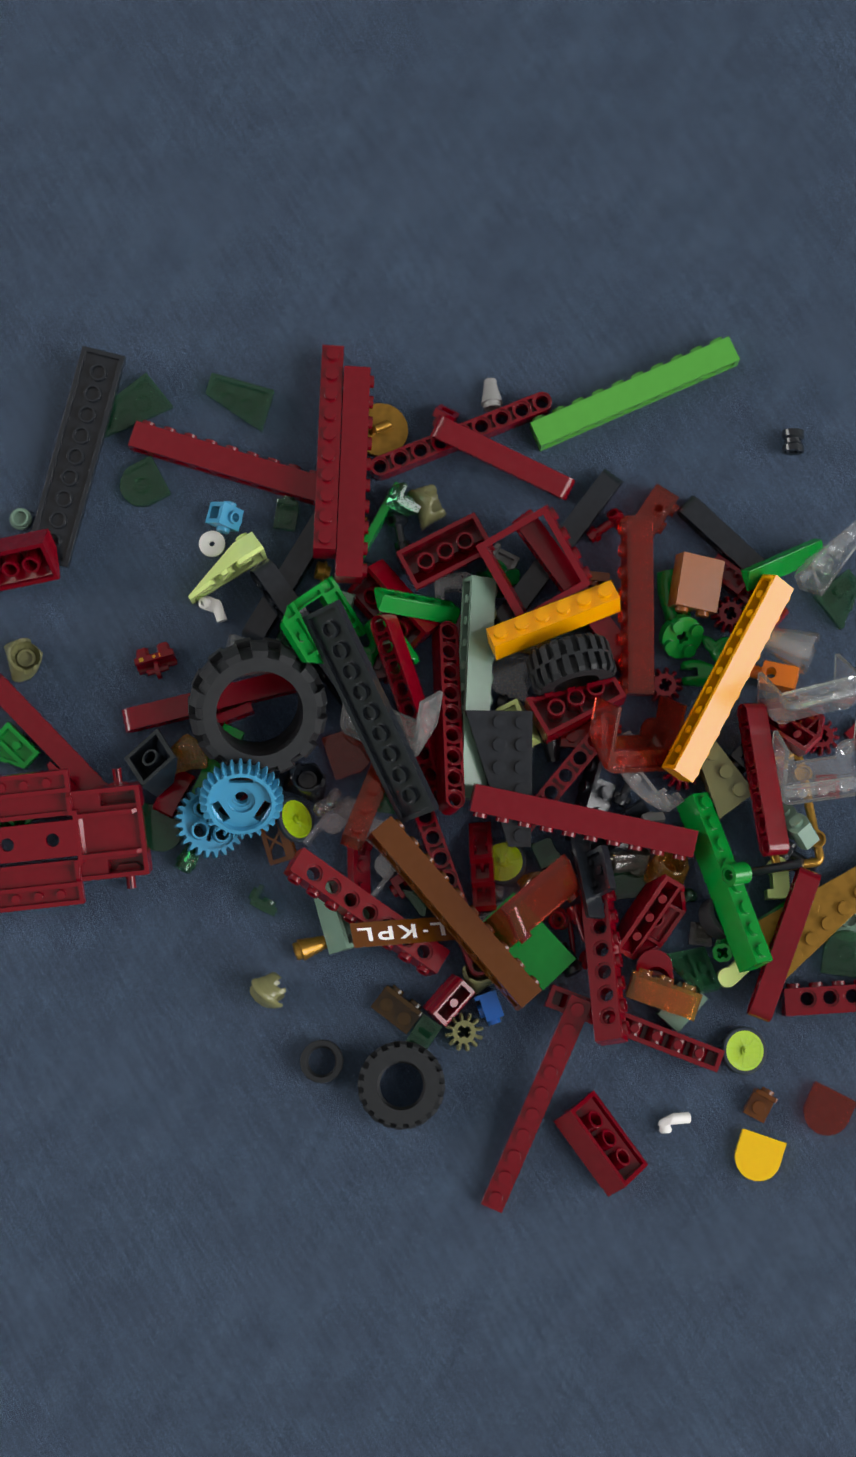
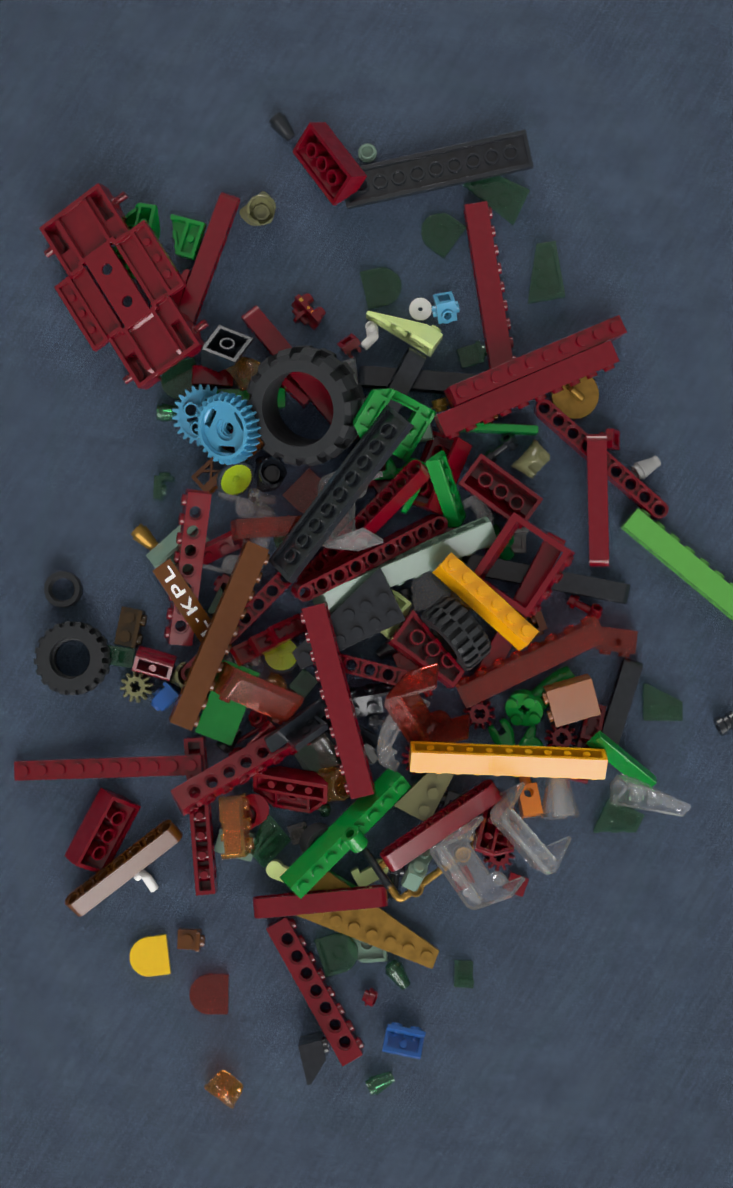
camera: 65 degrees right, 5 degrees up
olive hair [250,972,286,1009] -> none
clear green bracket [386,482,421,517] -> none
green bush [712,938,733,962] -> none
lime wheel [721,1026,767,1075] -> none
none -> beam [65,819,183,917]
none -> dark red tile [337,333,361,359]
none -> clear green tile [360,267,401,310]
none -> clear green wing [643,684,683,721]

